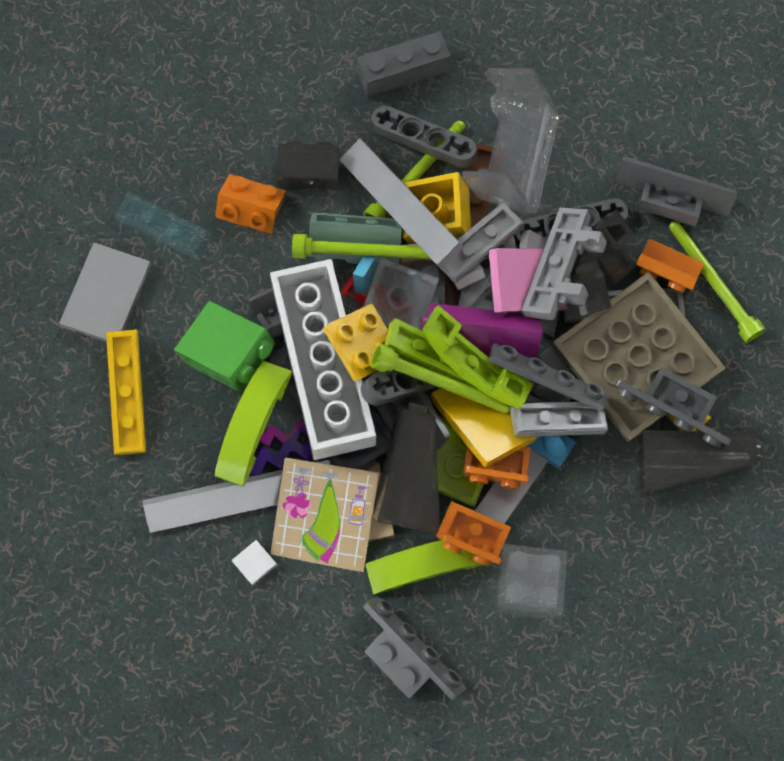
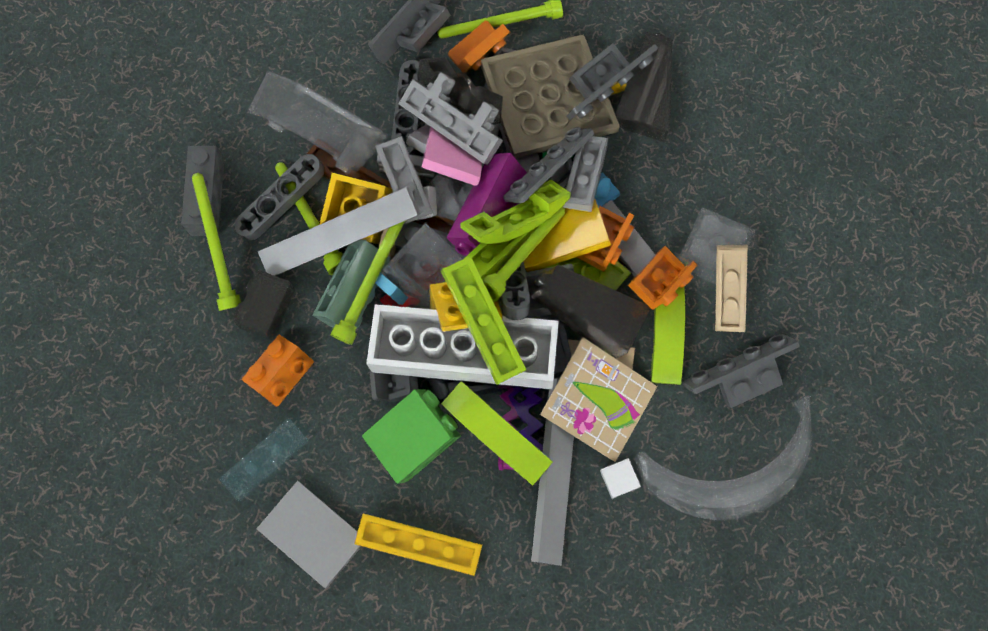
camera: 65 degrees left, 0 degrees up
none -> lime piece [192,173,242,311]
none -> lime plate [441,256,526,385]
none -> clear windscreen [634,395,813,520]
none -> tan tile [715,245,748,332]

